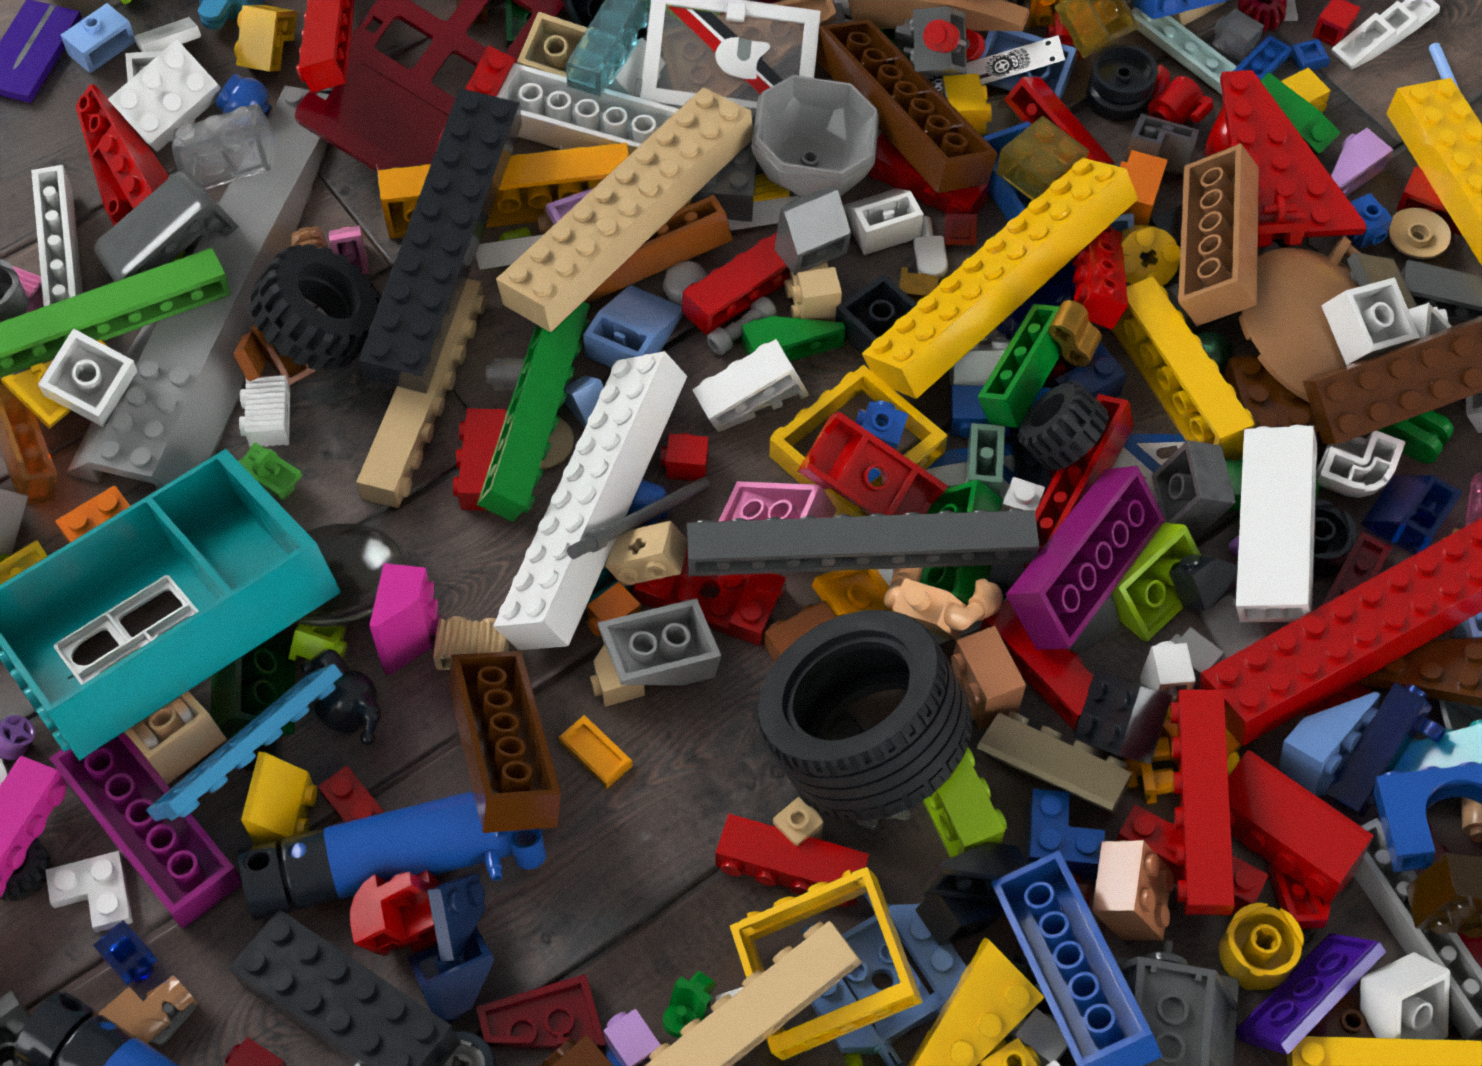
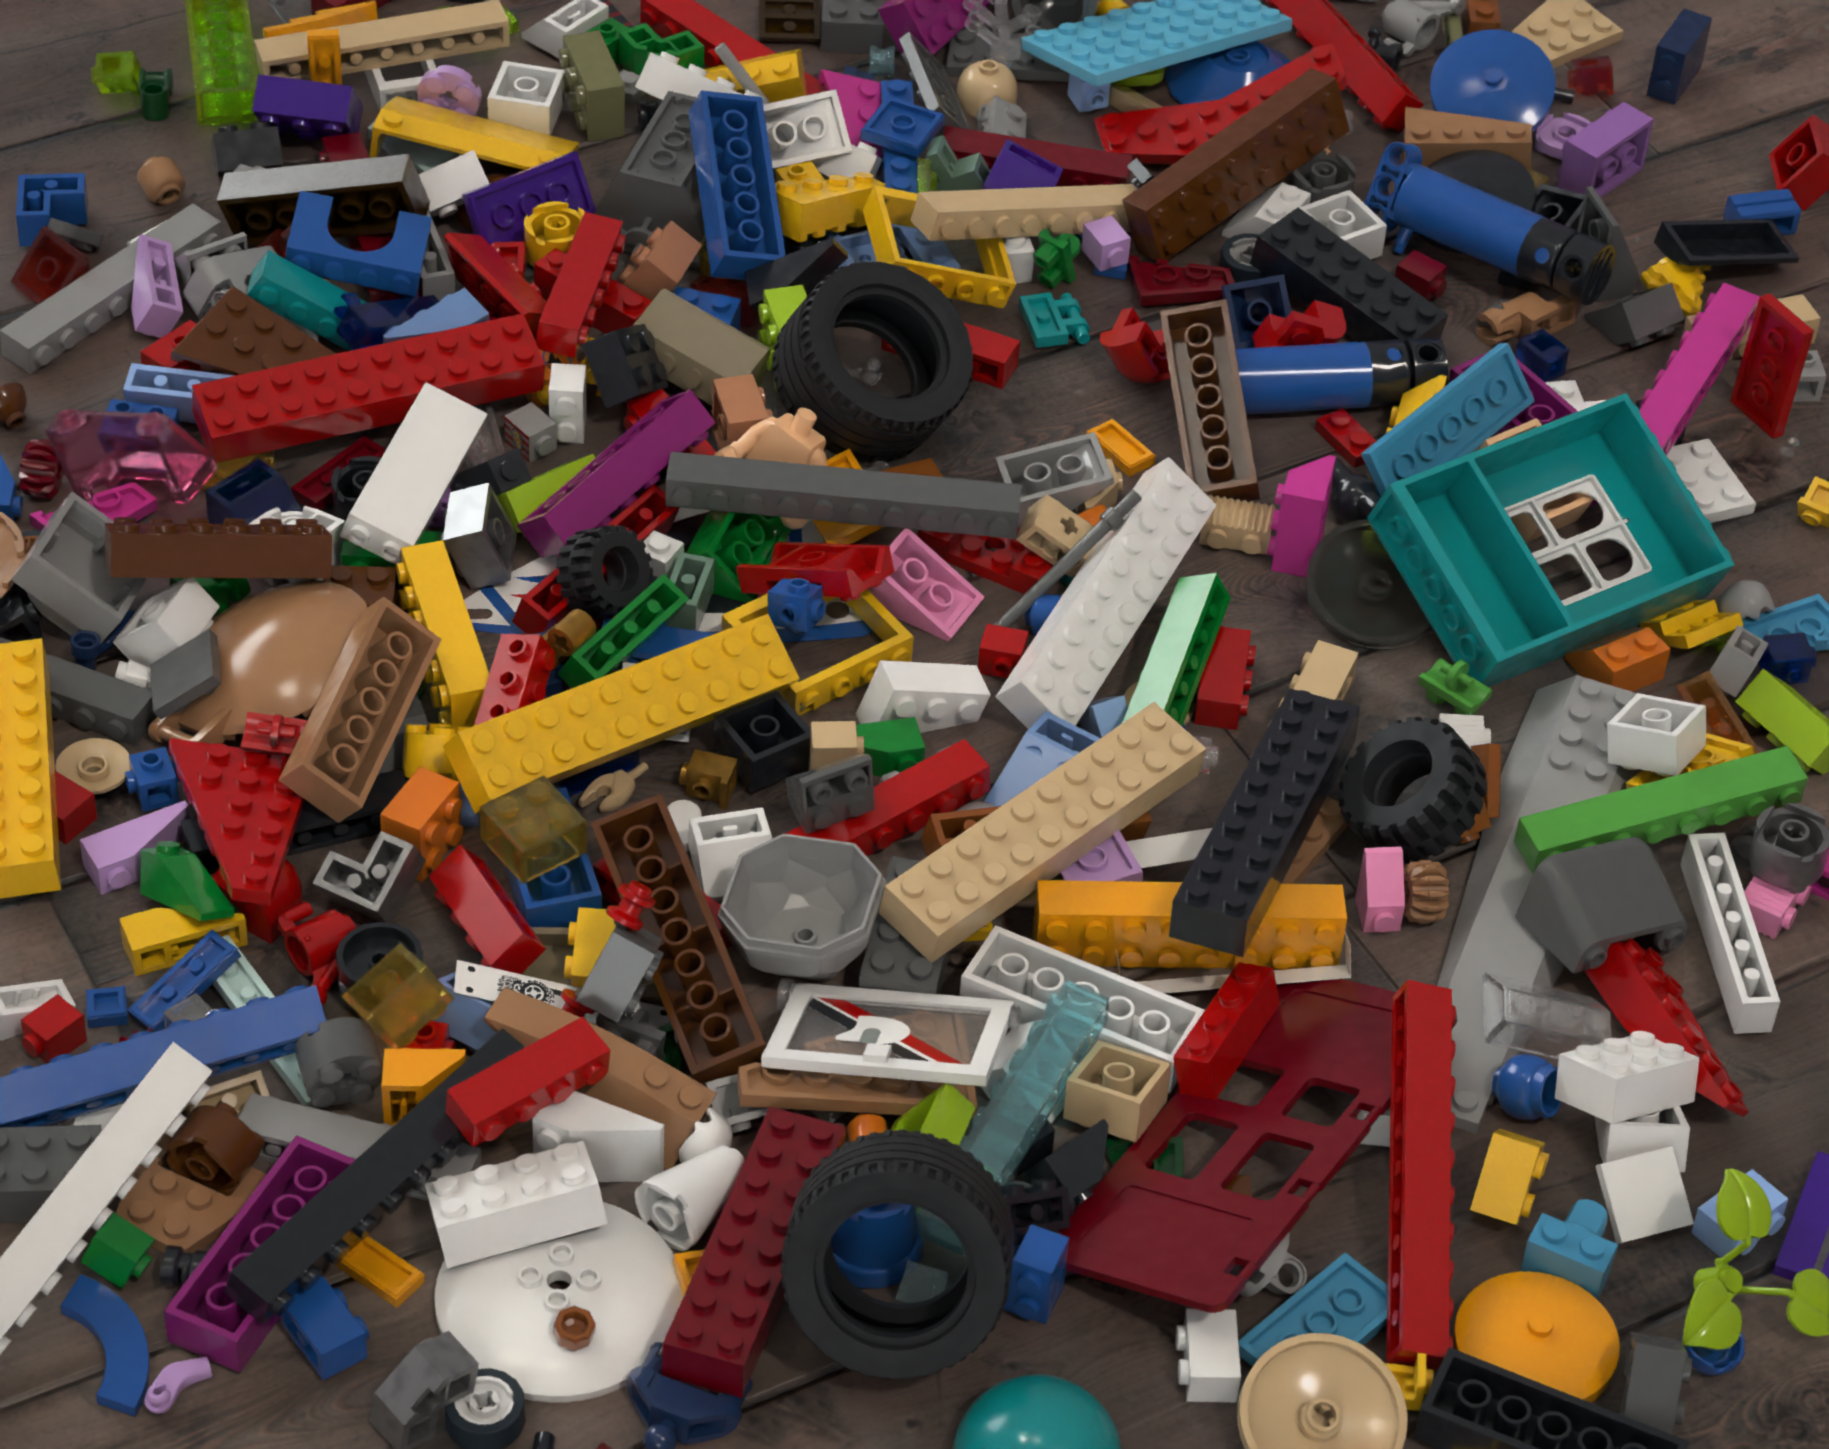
camera: 175 degrees left, 15 degrees down
dark blue wing [428,873,485,962] -> none
white brick [1321,277,1420,365] -> none
none -> teal plate [1018,292,1090,348]
none -> red brick [1099,307,1170,384]

